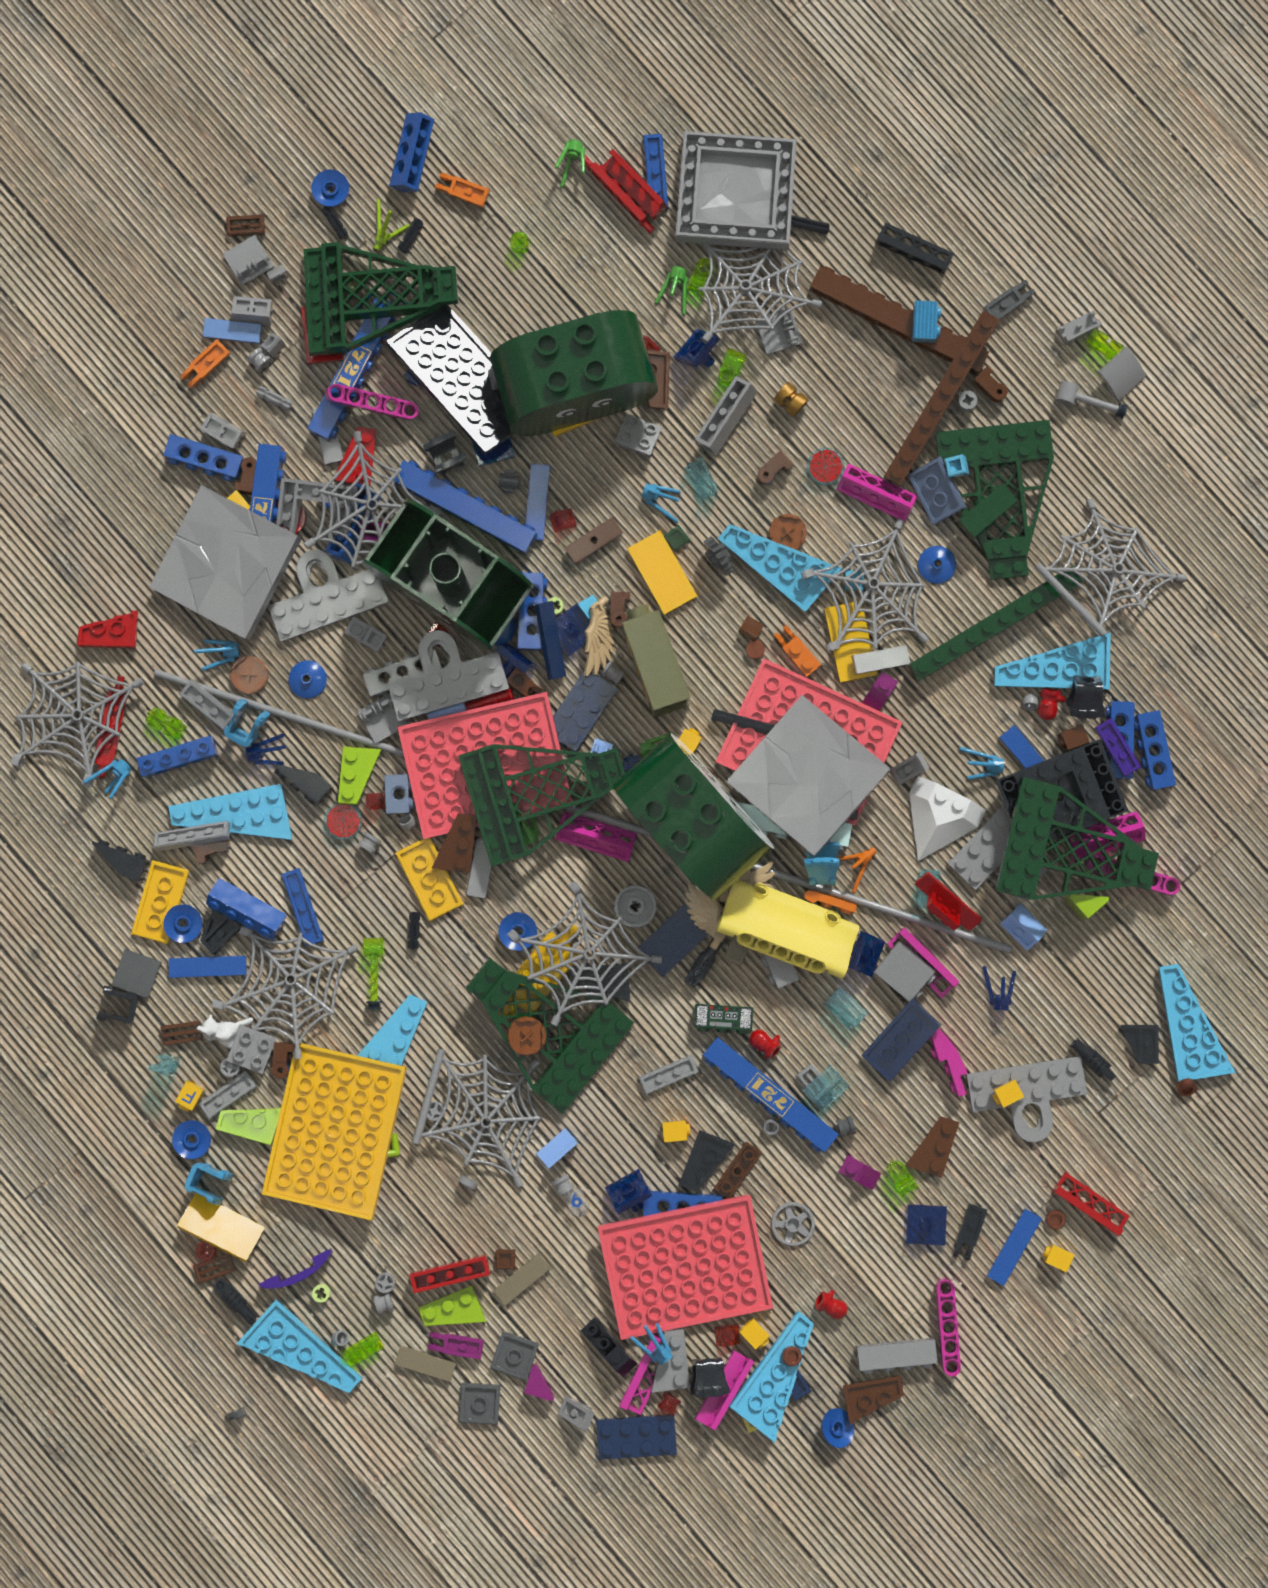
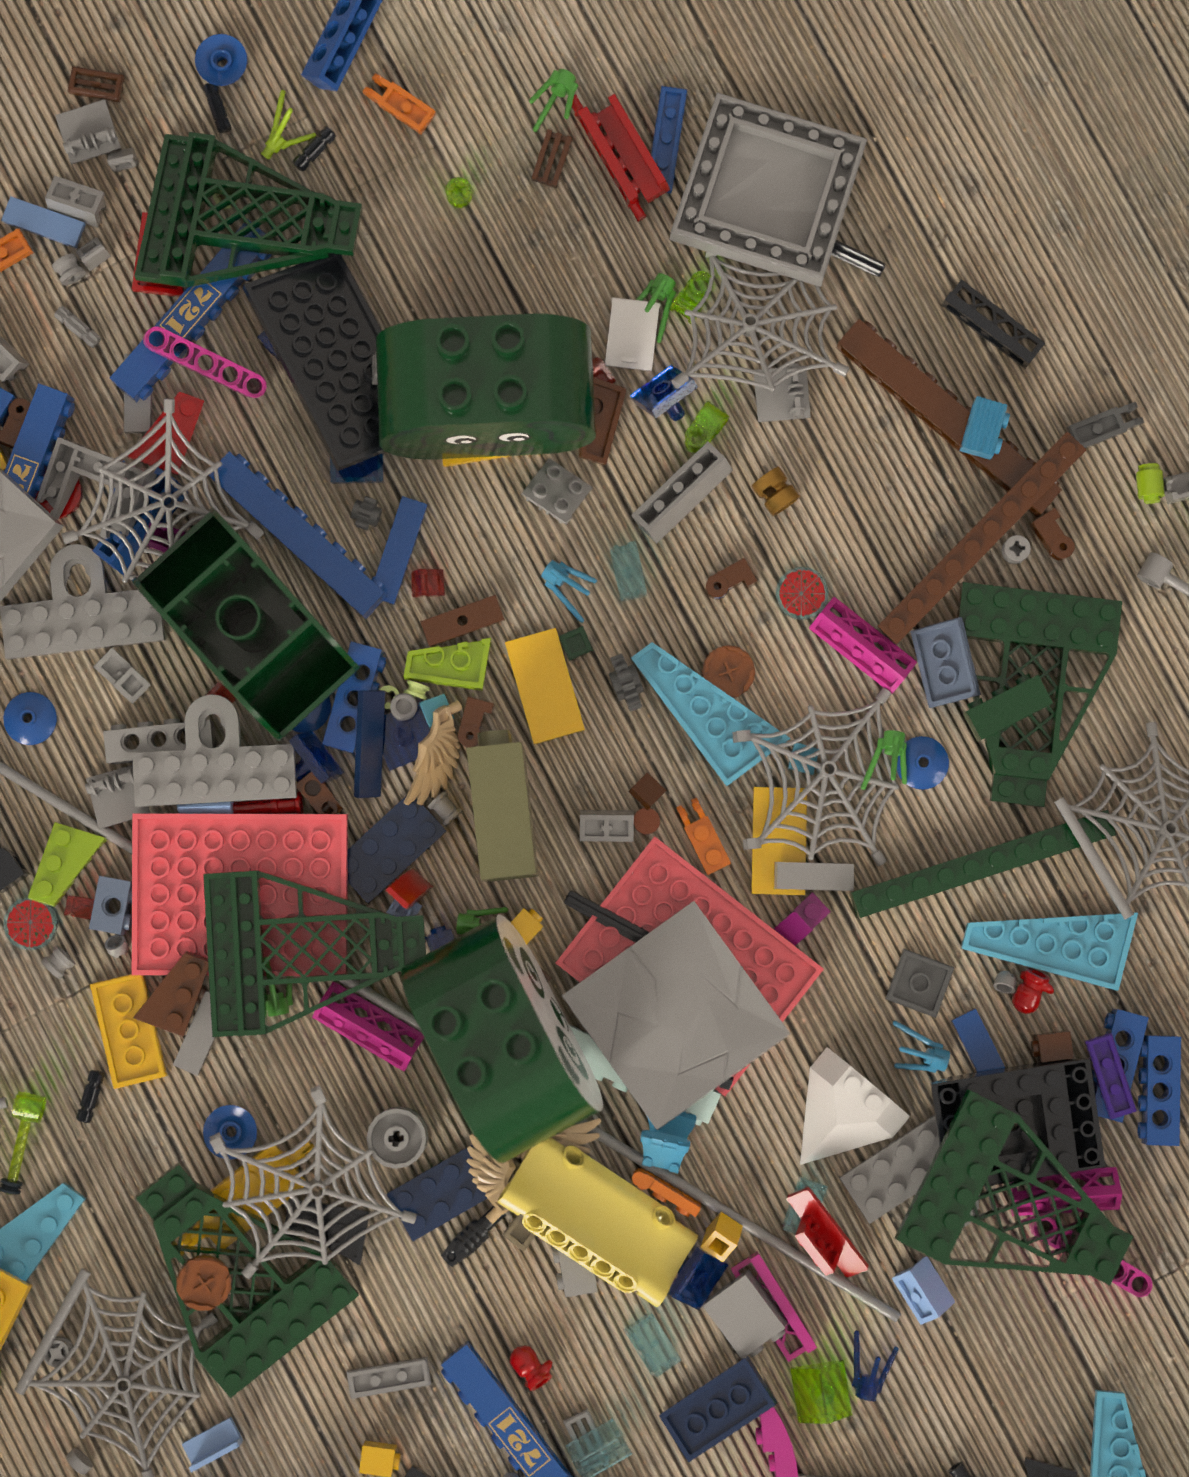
camera: 15 degrees right, 0 degrees up
black piece [423,431,466,475] -> none
brick [694,1004,753,1034] -> none
orange plant [837,847,877,893] -> none
light grey slope [890,752,929,786] -> none
medium azure slope [944,454,969,478] -> none
lime slope [1064,894,1109,920] -> none
black piece [1066,675,1105,719] -> none
none -> red slope [386,868,433,910]
none -> light grey tile [390,693,417,721]
none -> lime wing [403,638,491,691]
none -> yellowish green bush [403,680,430,700]
none -> reddish brown tile [531,129,572,188]
none -> light grey hinge [580,810,634,842]
none -> white container [605,297,661,371]
none -> yellow brick [700,1212,743,1262]
none -> clear neon green slope [790,1360,852,1424]
none -> bright green plant [861,730,907,790]
none -> dark grey tile [885,949,955,1018]
none -> lime brick [1136,463,1165,504]

